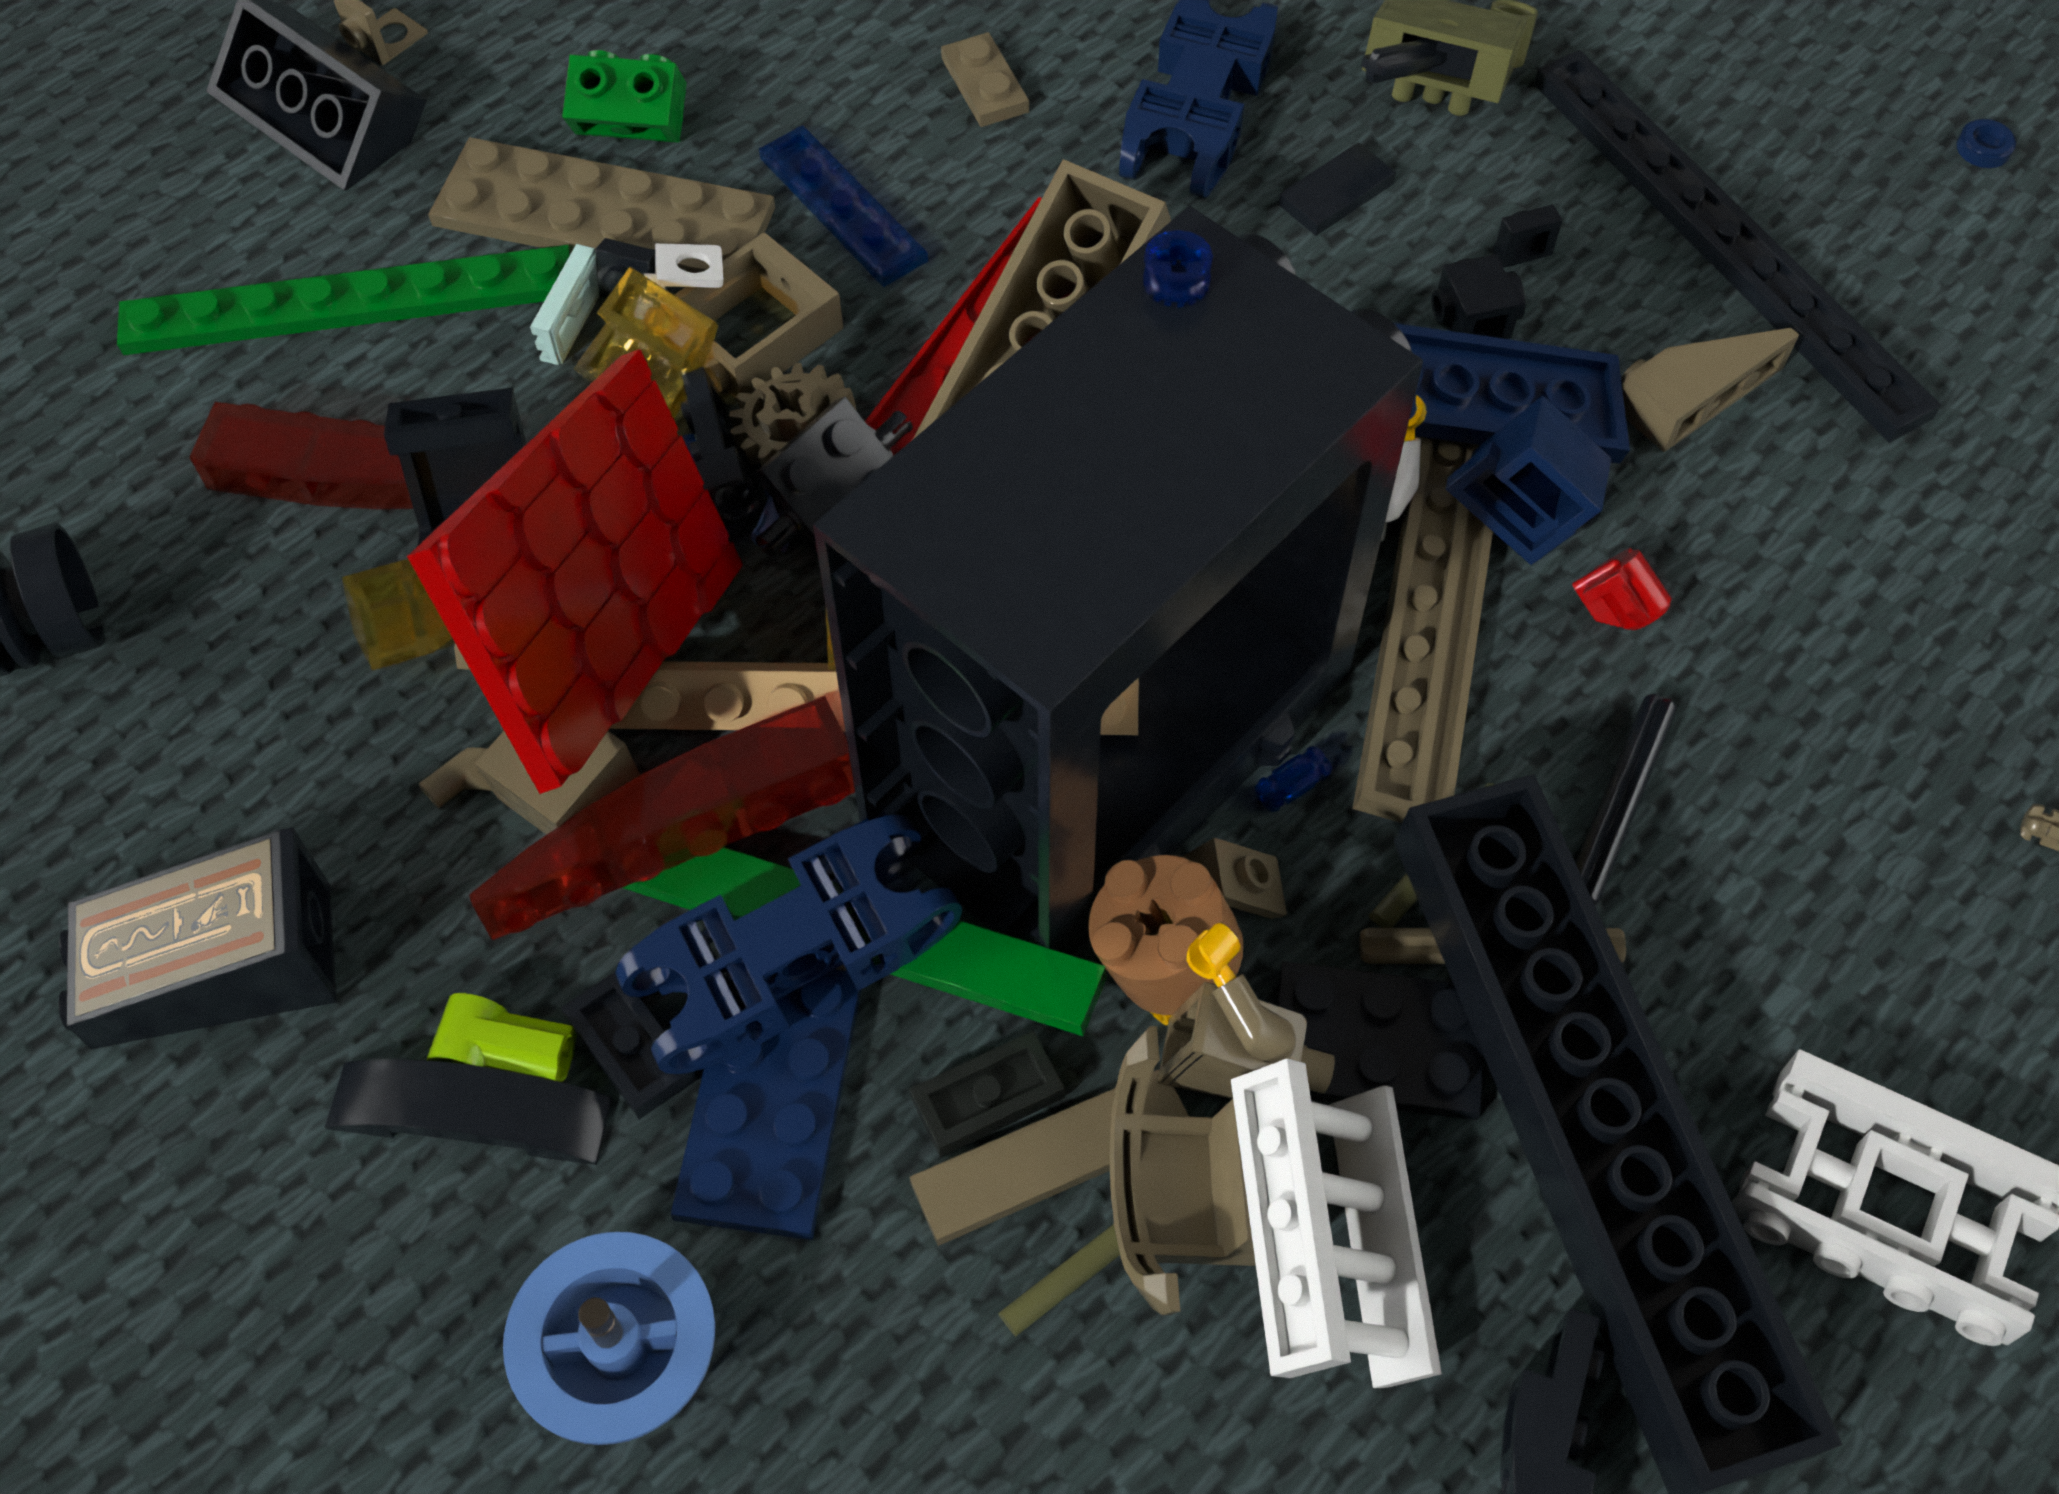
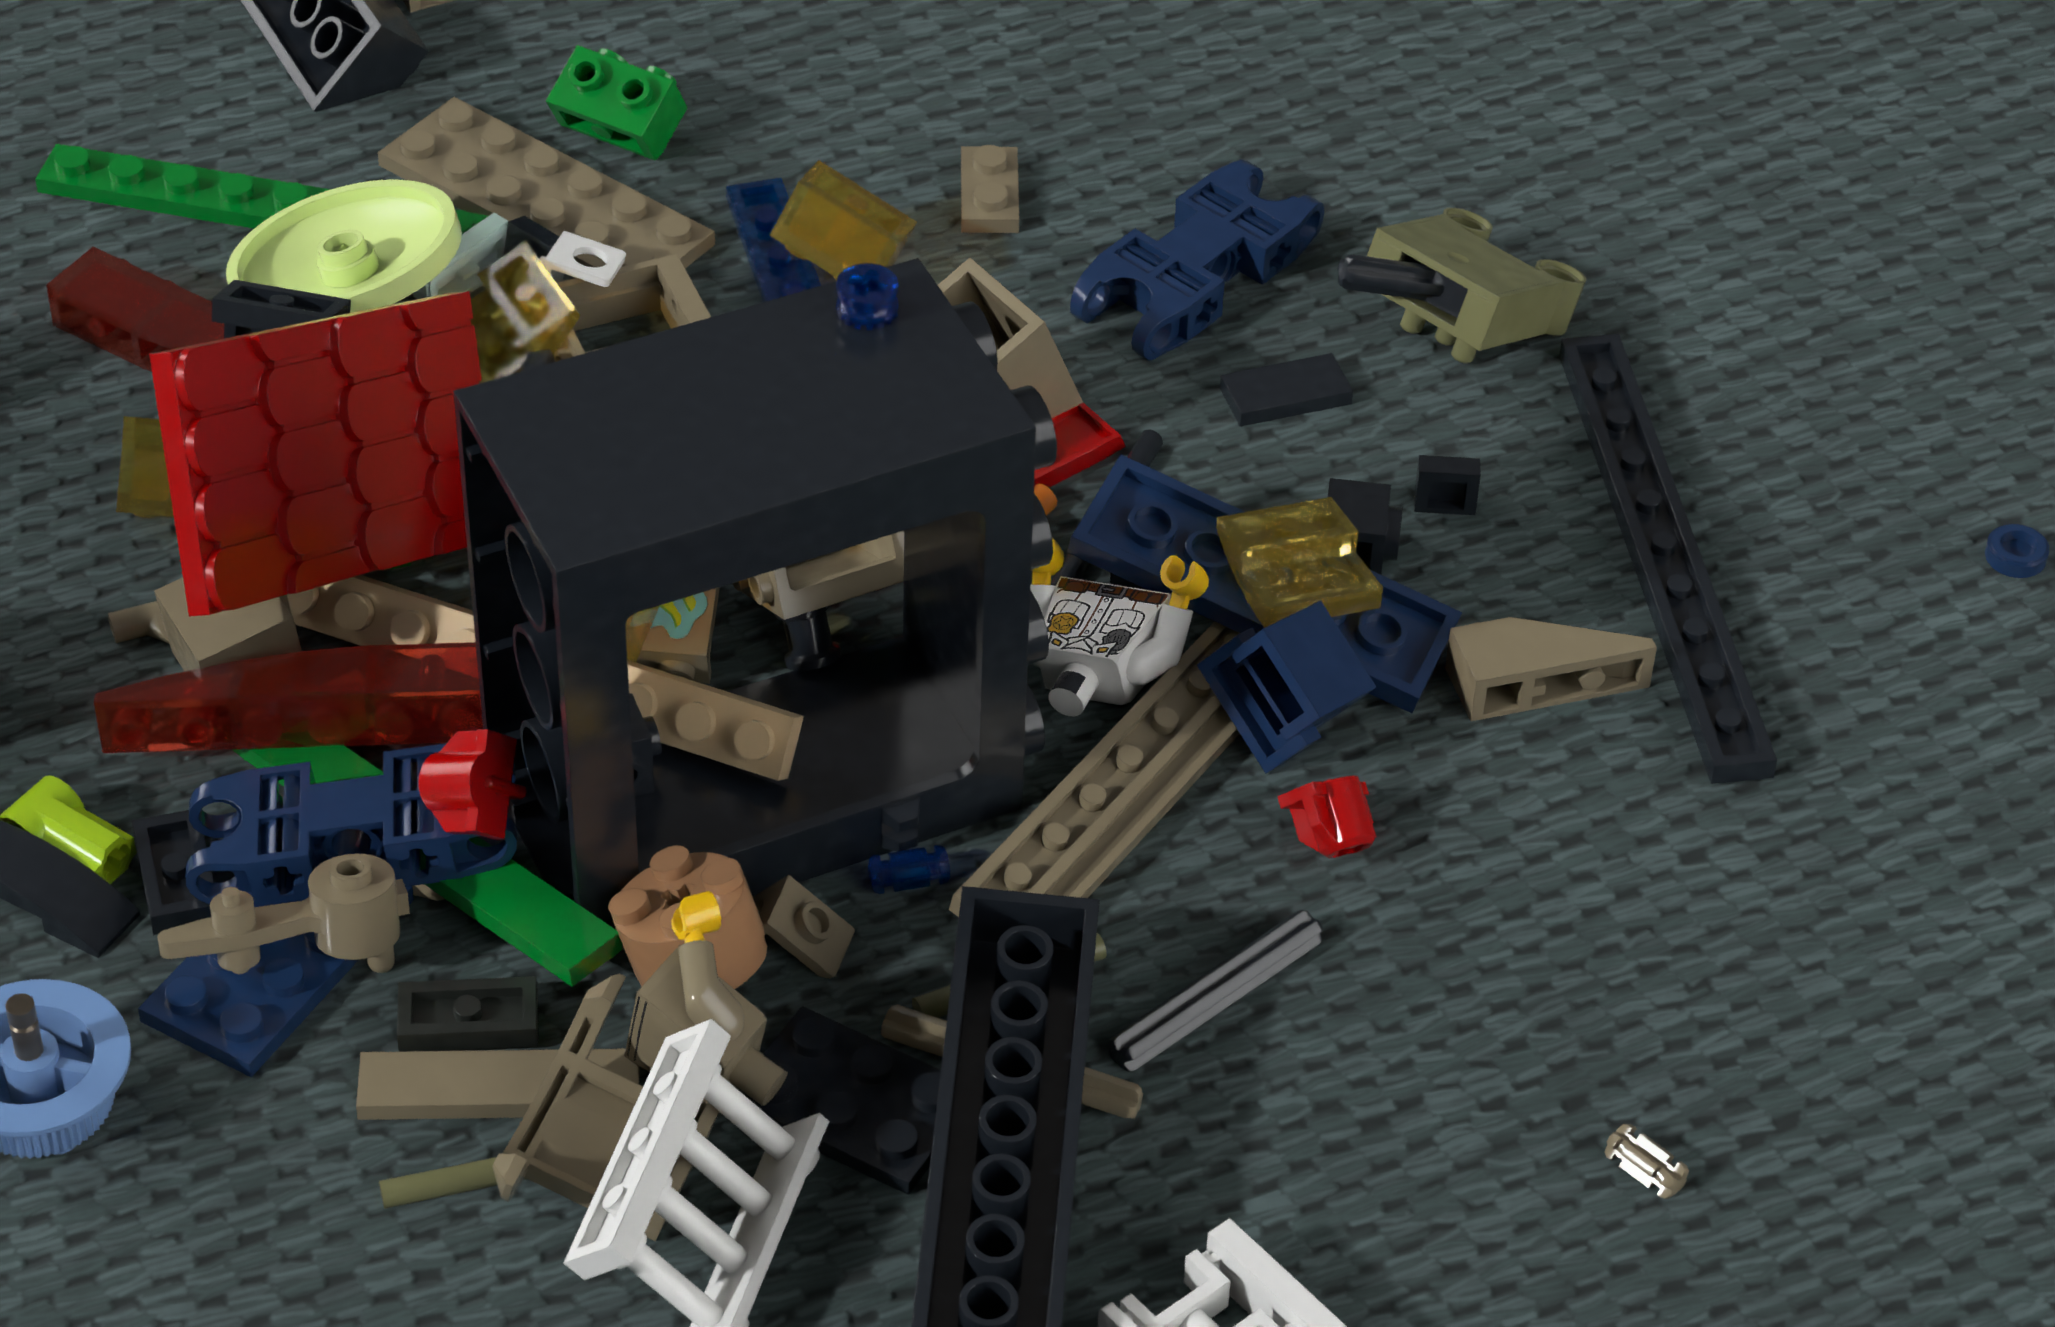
camera: 20 degrees right, 15 degrees down
none -> dark tan piece [158,854,410,974]
none -> yellowish green dish [226,179,462,313]
none -> red piece [418,729,527,839]
none -> clear yellow brick [770,160,917,281]
none -> clear yellow slope [1216,497,1383,628]

